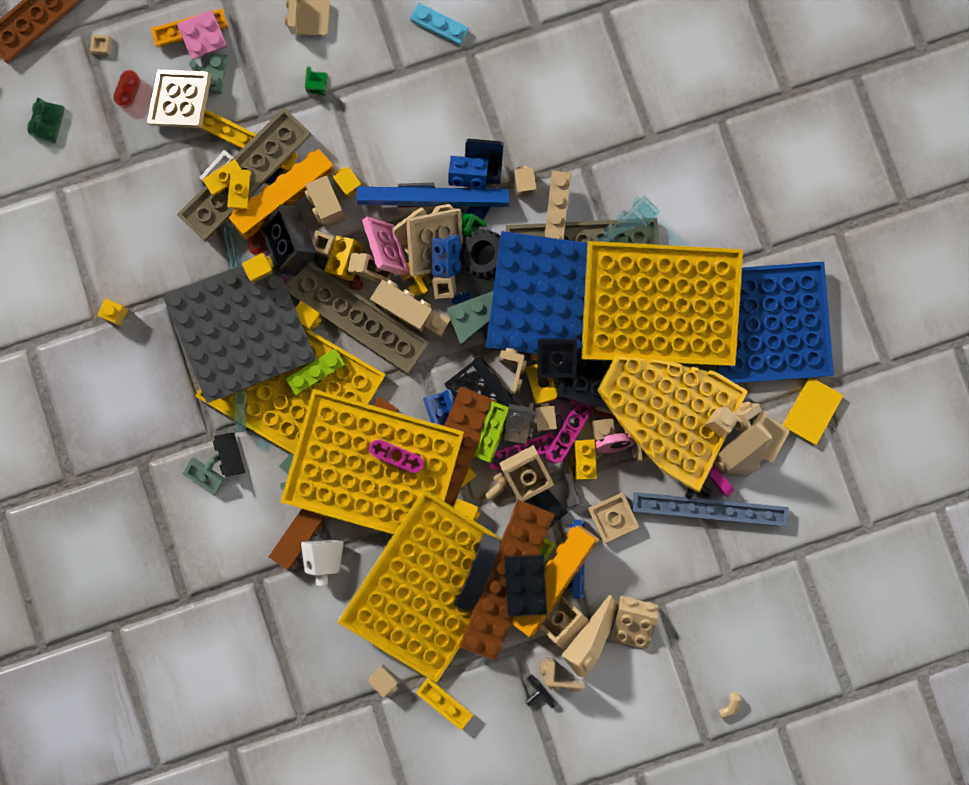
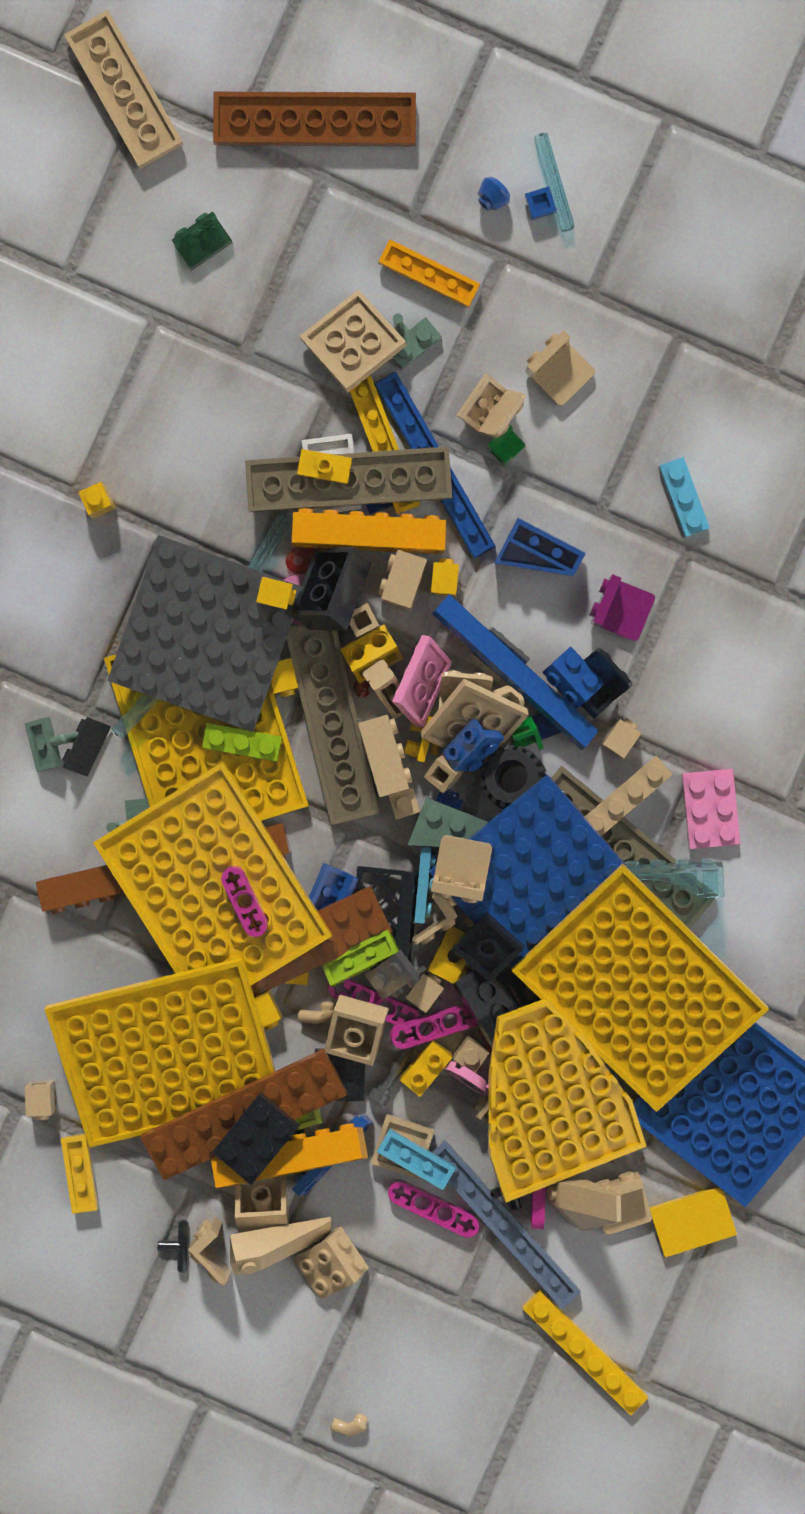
camera: 45 degrees right, 5 degrees up
tan tile [90,34,112,56] -> none
clear red plate [113,70,141,108] -> none
bright pink plate [177,10,228,60] -> none
yellow plate [227,169,251,210] -> none
white torso [301,539,343,586] -> none
black slope [453,533,502,613] -> none
tan brick [705,406,739,436] -> none
tan bracket [733,402,762,432] -> none
none -> blue tile [374,371,496,559]
none -> medium azure plate [377,1128,456,1190]
none -> dark pink beam [388,1179,479,1238]
none -> medium azure plate [414,846,436,924]
none -> tan bracket [431,835,492,903]
none -> tan bracket [456,374,526,438]
none -> blue wedge [494,517,586,576]
none -> yellow plate [522,1289,649,1416]
none -> magenta bracket [589,574,655,641]
none -> bright pink plate [681,768,741,849]

